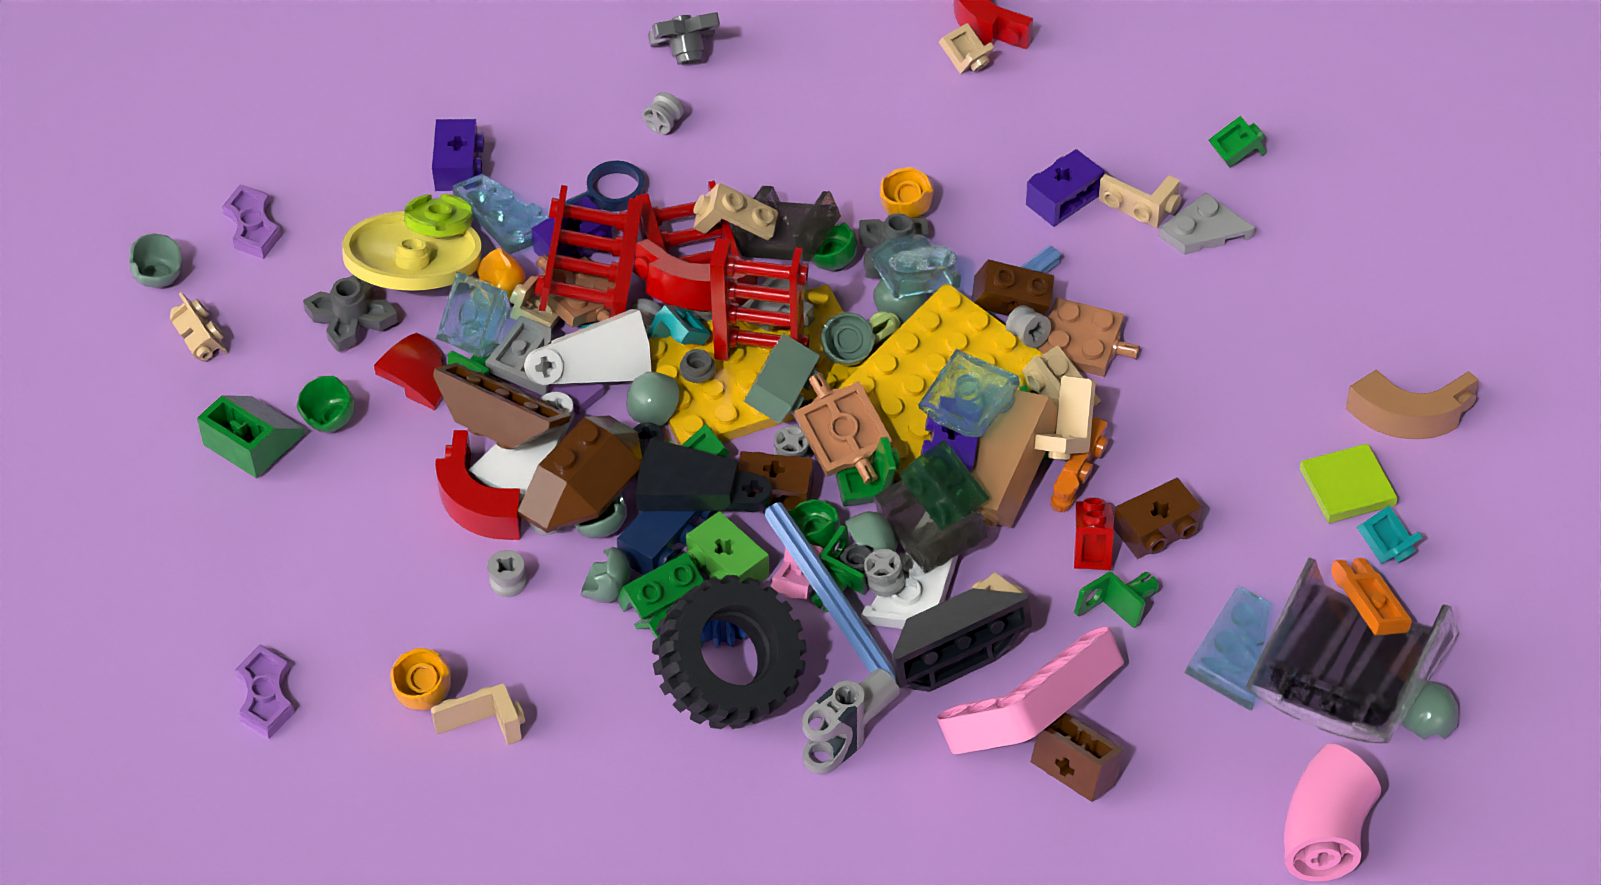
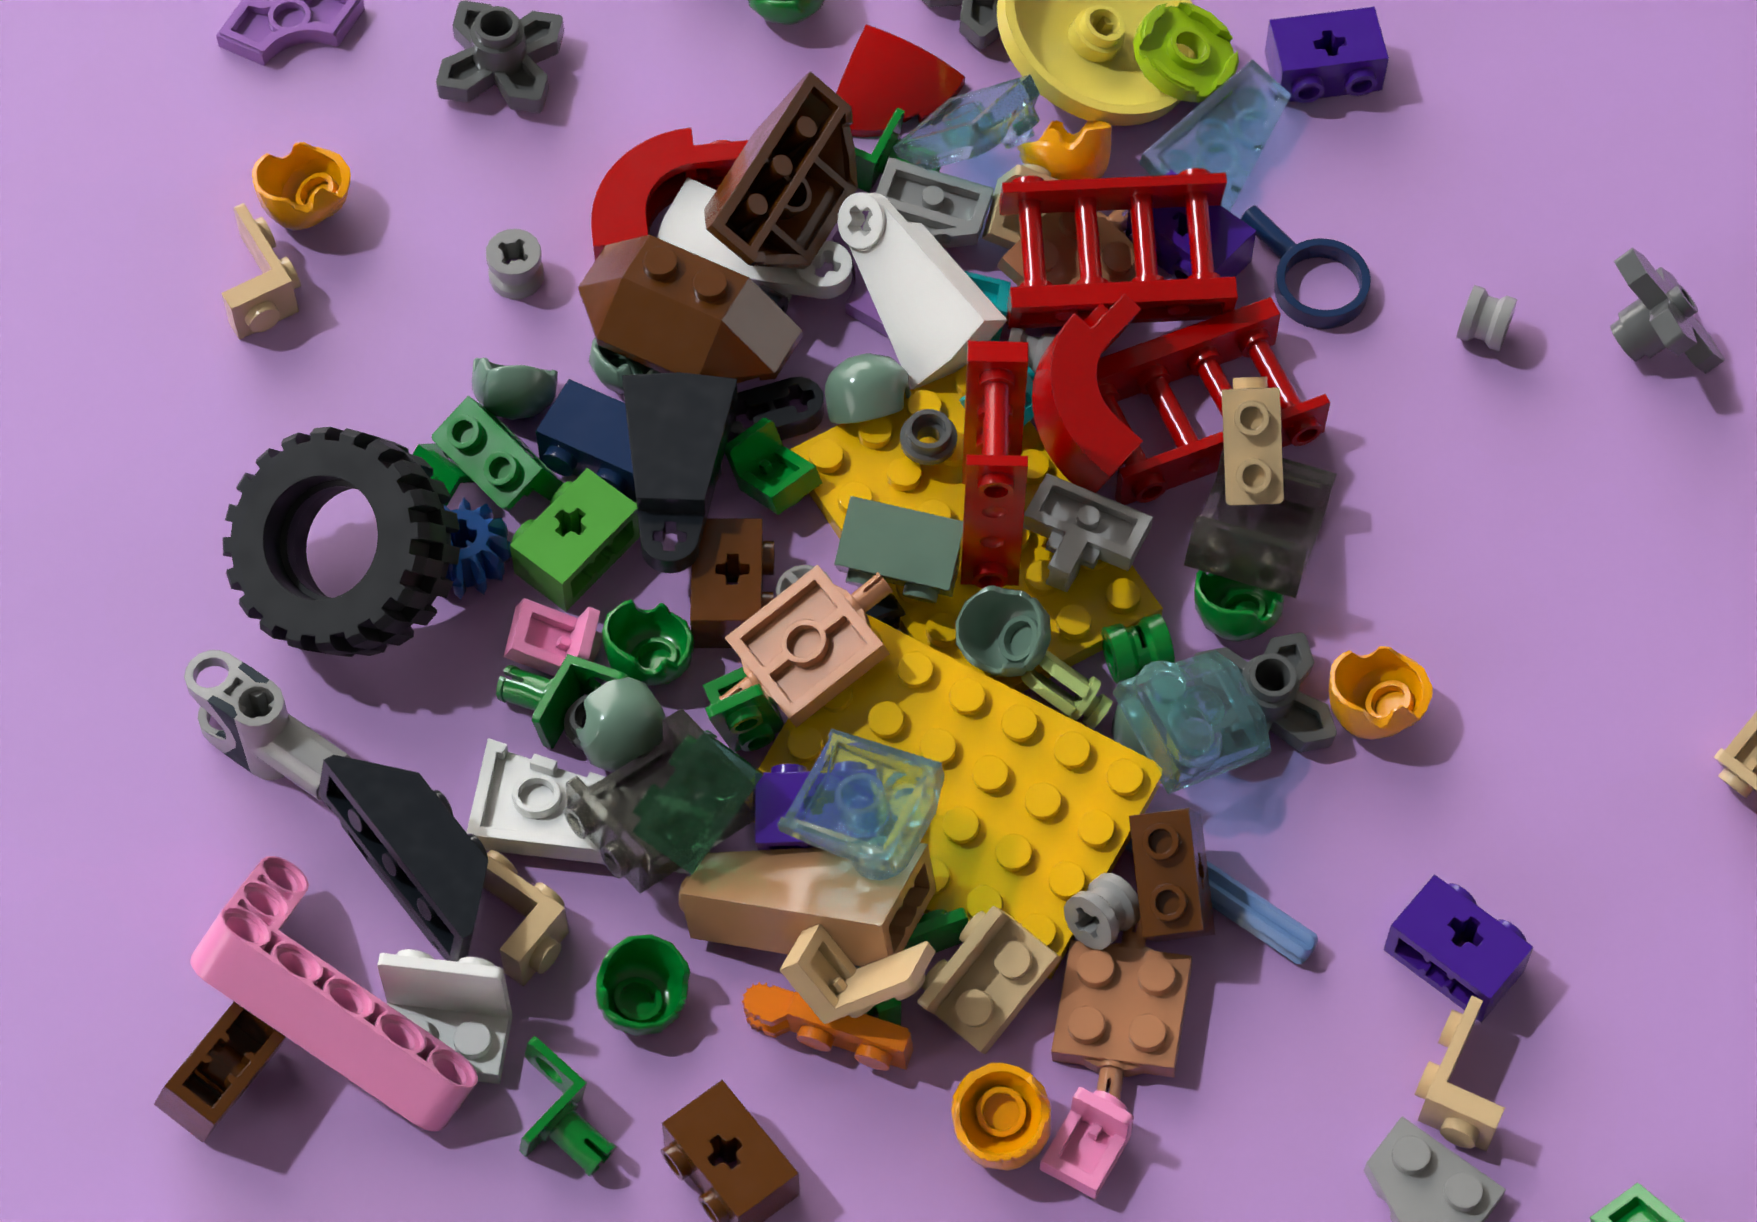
camera: 80 degrees right, 10 degrees up
medium blue axle [765,502,896,682] -> none
light grey wheel [864,549,905,597] -> none
red bracket [1074,498,1114,570] -> none
none -> white bracket [377,949,513,1084]
none -> dark grey plant [436,0,564,113]
none -> green hair [595,934,690,1036]
none -> light orange hair [951,1063,1051,1171]
none -> bright pink bracket [1040,1087,1134,1199]
none -> green wheel [1101,613,1175,684]

